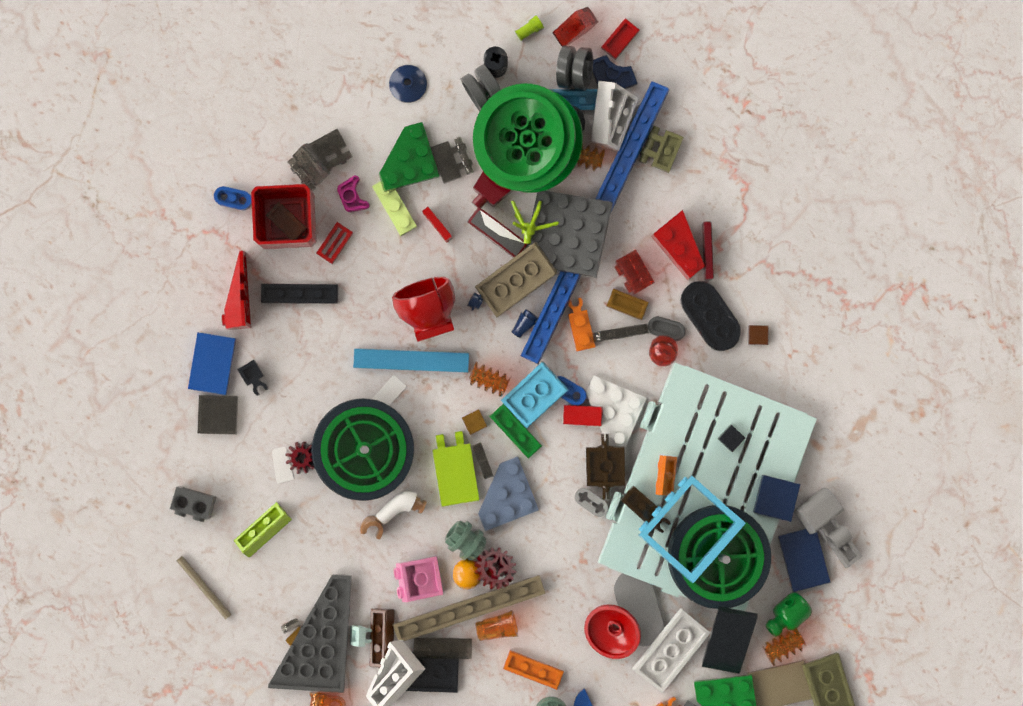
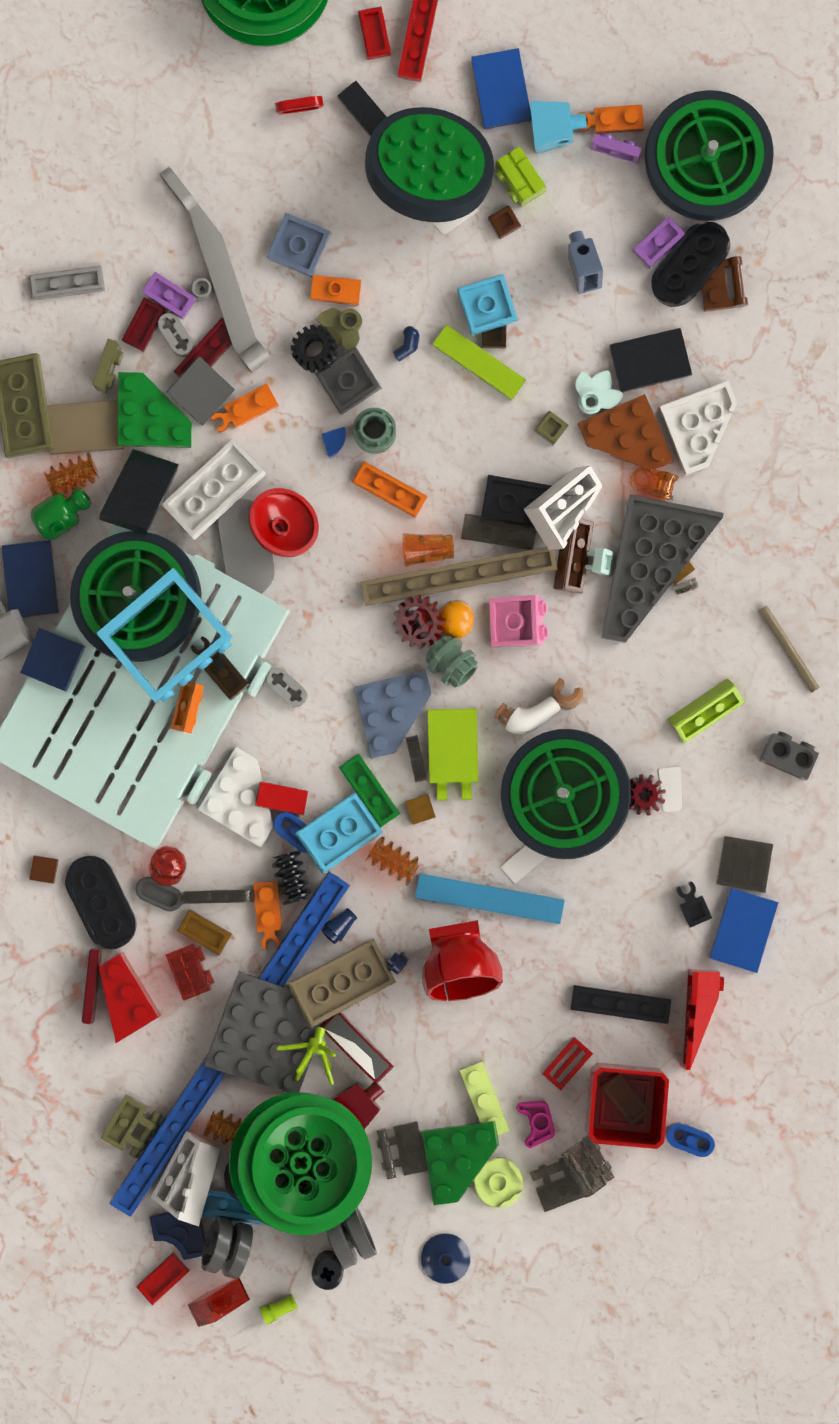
camera: 165 degrees left, 0 degrees up
red tile [422,207,452,243] -> none
dark brown plate [586,433,626,500] -> none
black tile [717,425,745,452] -> none
none -> black piece [272,851,311,905]
none -> yellowish green tile [474,1157,523,1207]

